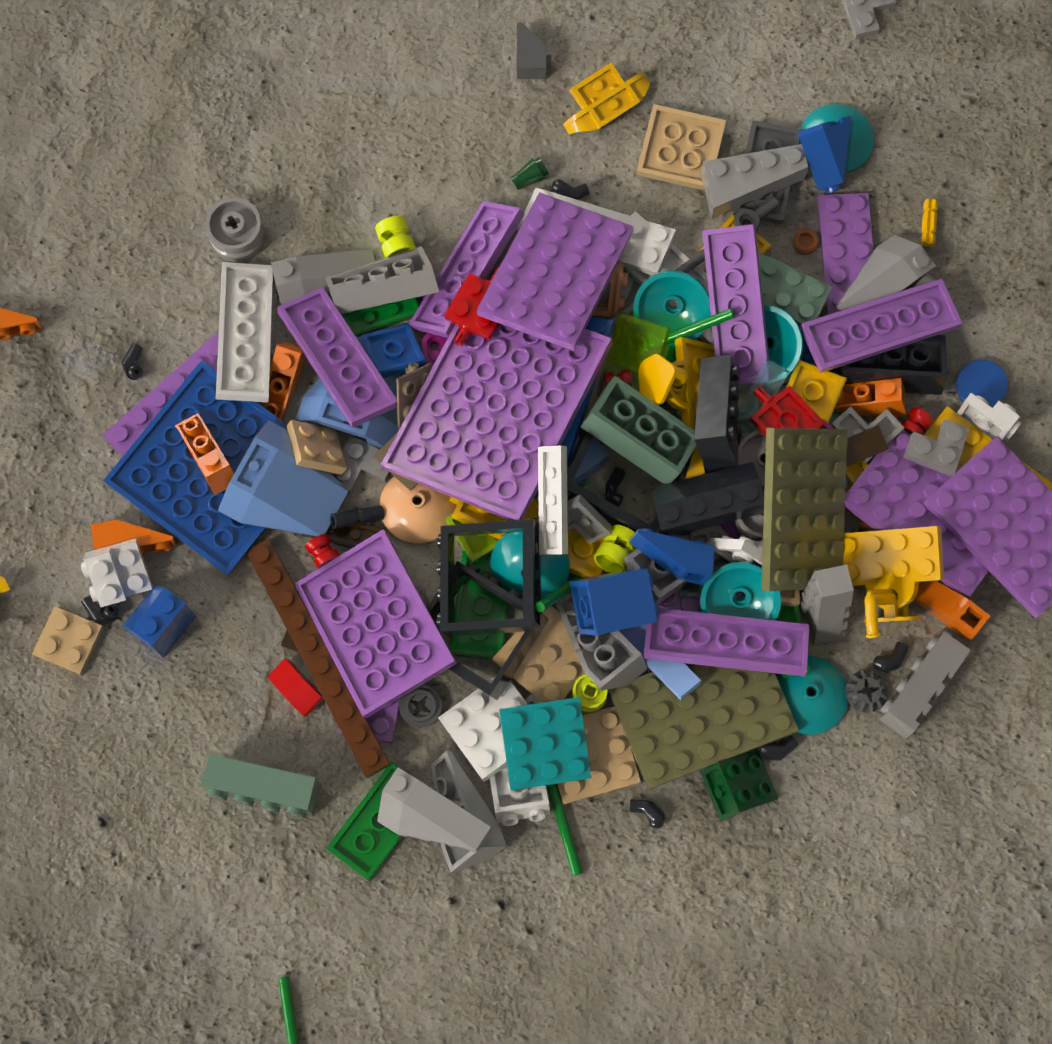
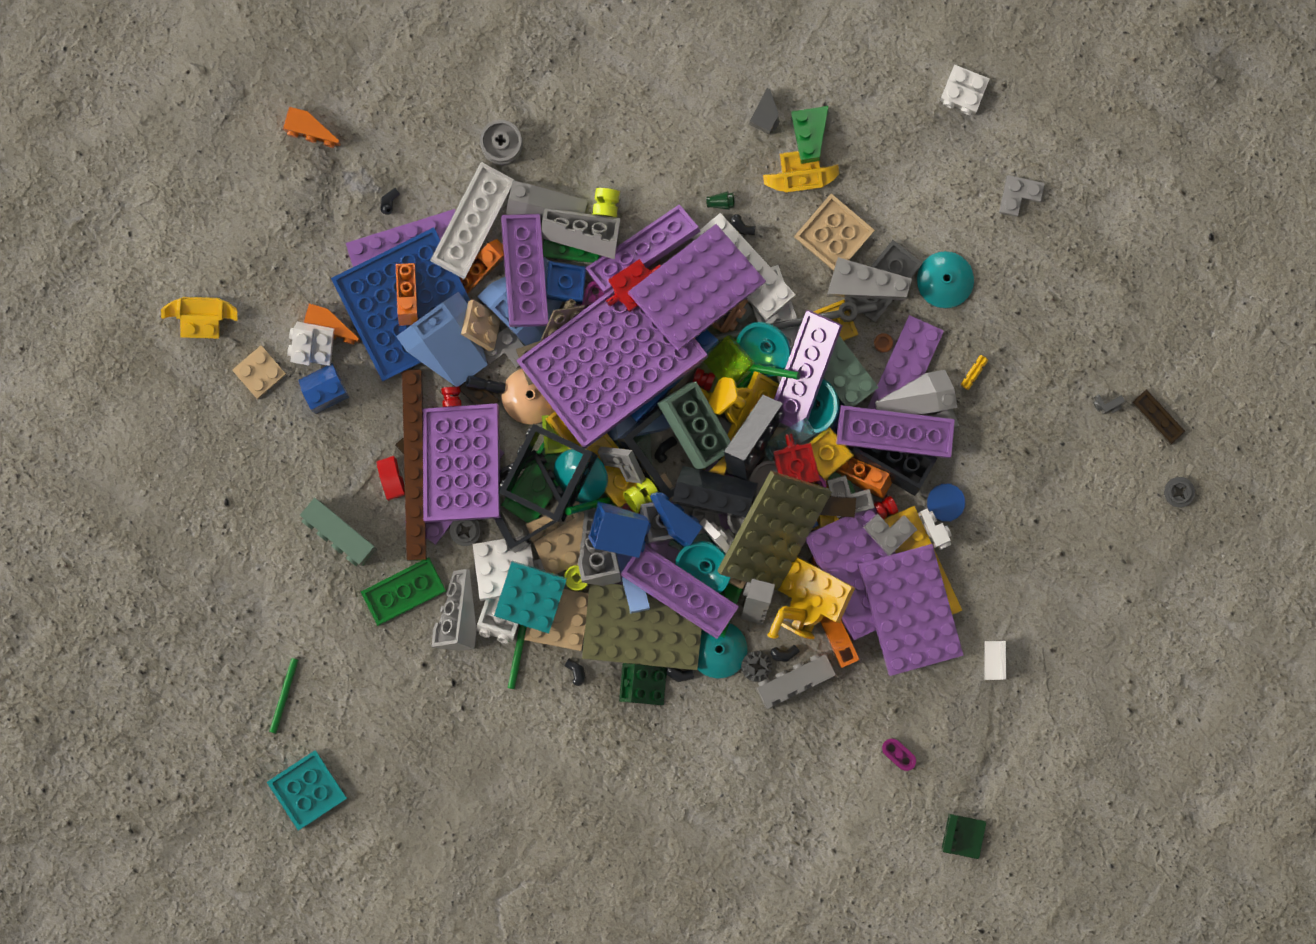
camera: 25 degrees right, 10 degrees up
black arm [81,595,118,623] -> none
light grey wedge [377,768,493,852] -> none
white plate [538,446,568,555] -> none
blue slope [797,116,854,194] -> none
none -> green wing [791,106,829,164]

